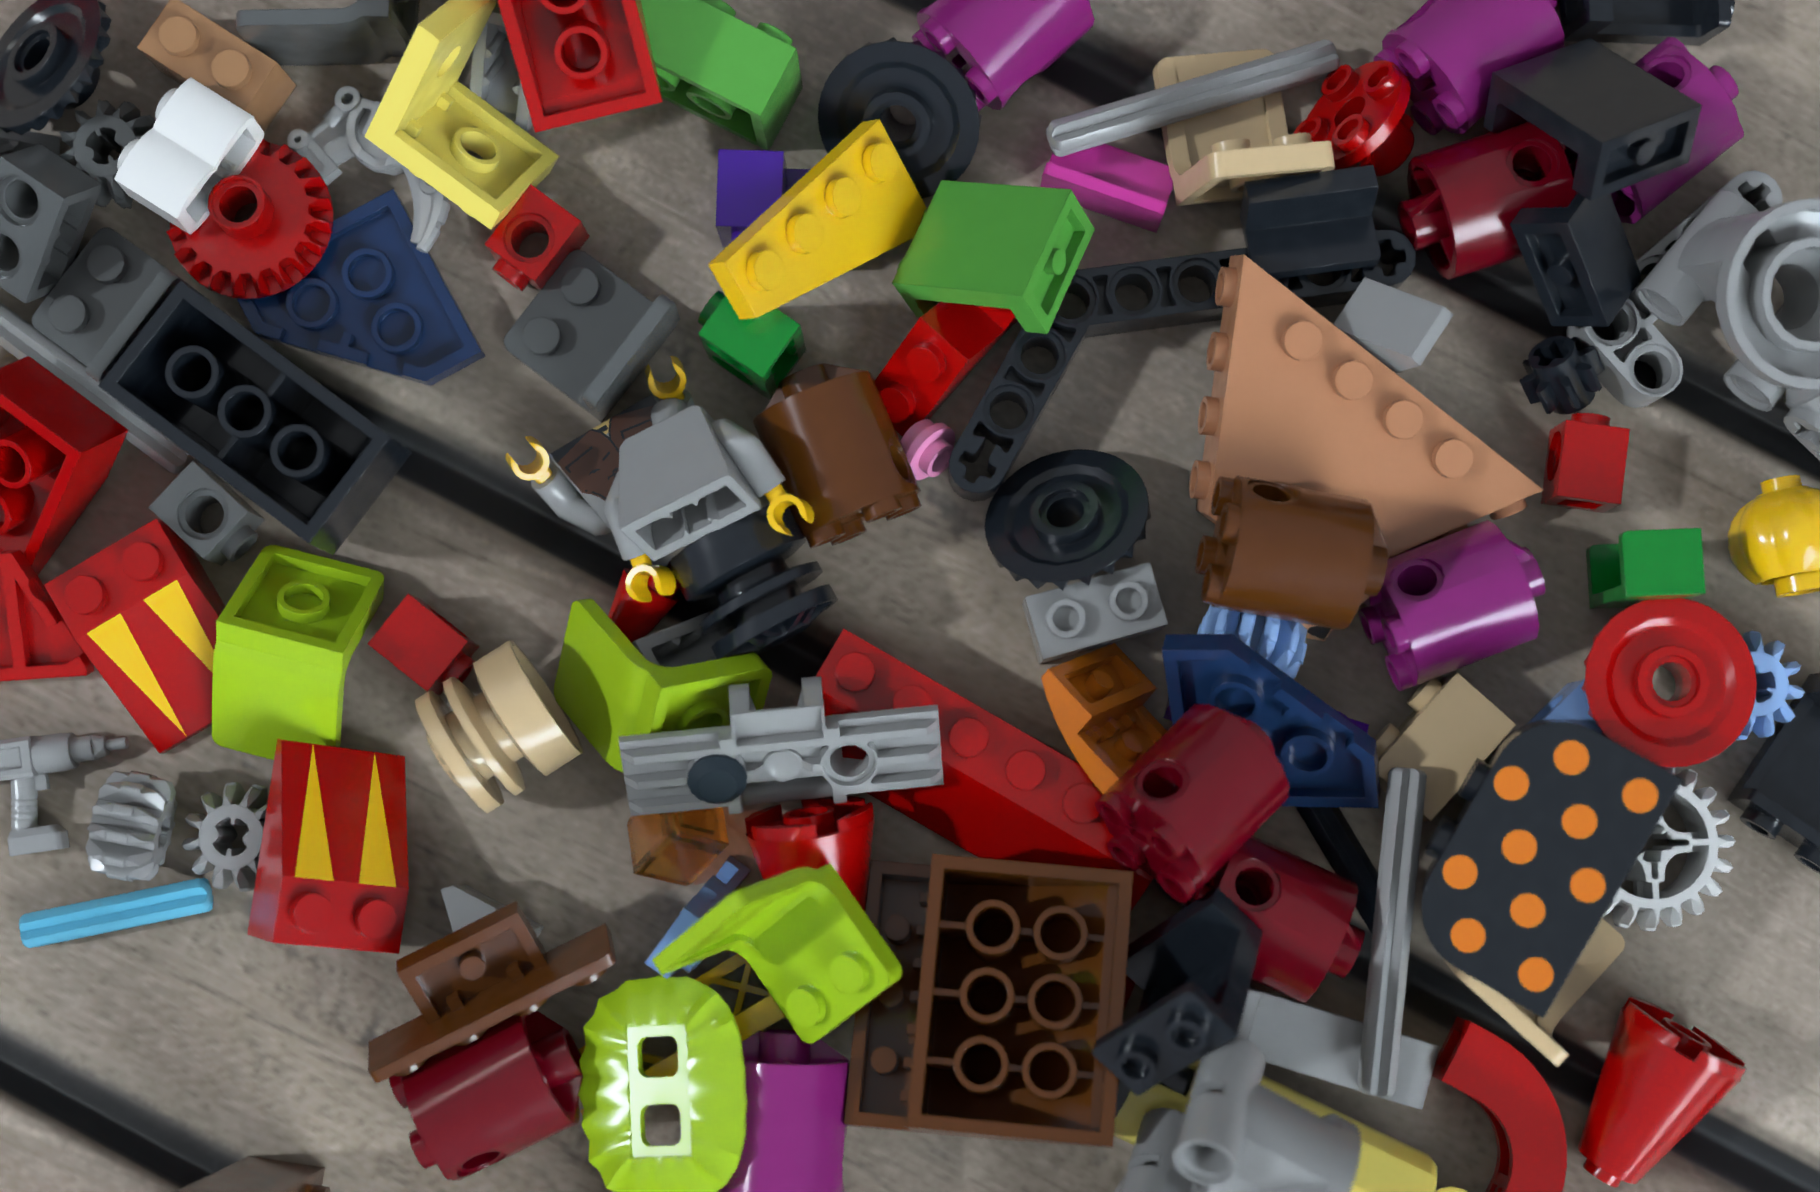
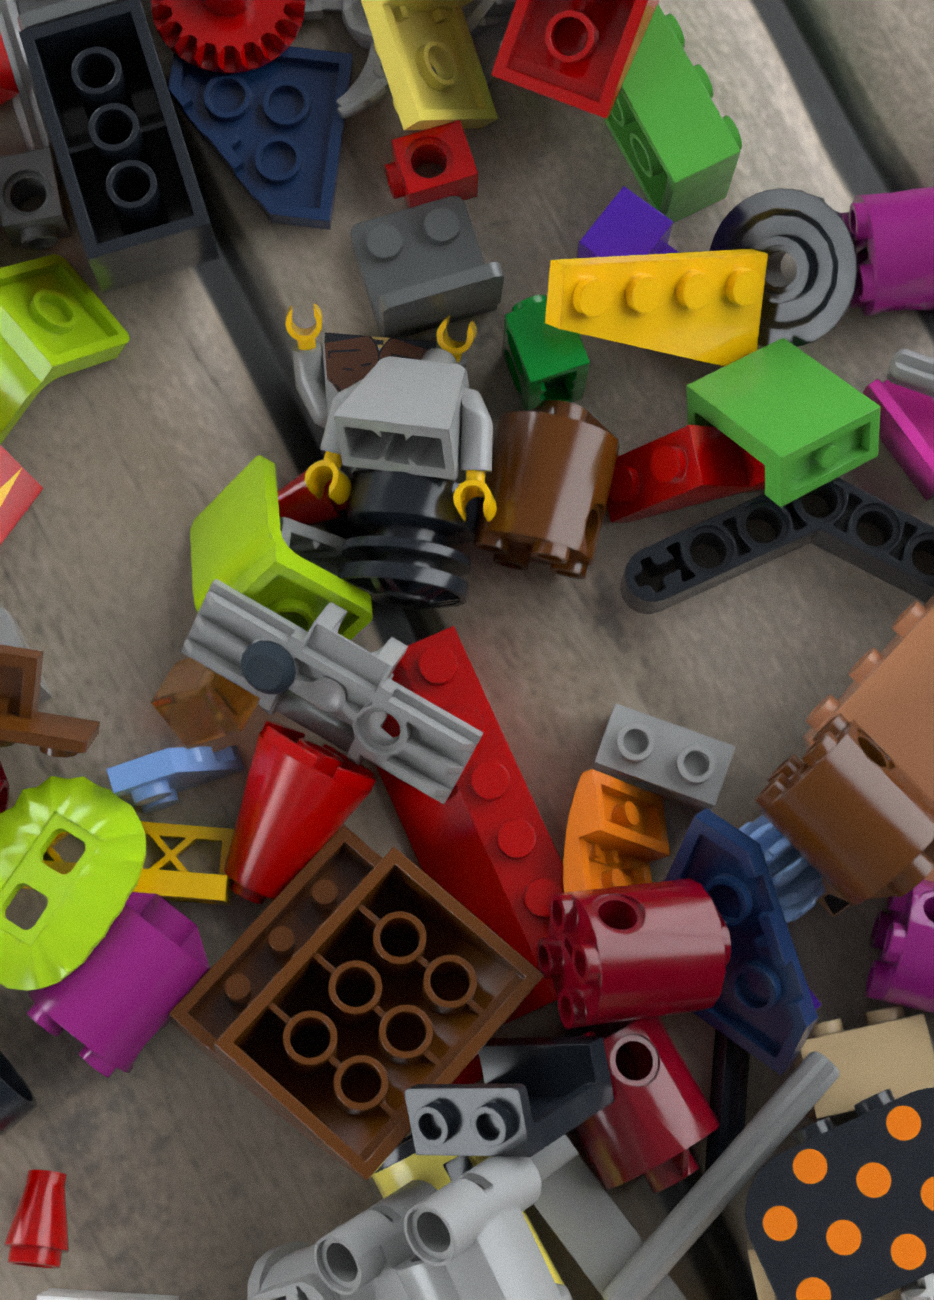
camera: 30 degrees right, 5 degrees down
red brick [367,593,479,695] -> none
tan wheel [414,640,584,814] -> none
lime piece [652,863,902,1044] -> none
bright pink plate [900,419,955,480] -> none
black gear [985,449,1151,591] -> none

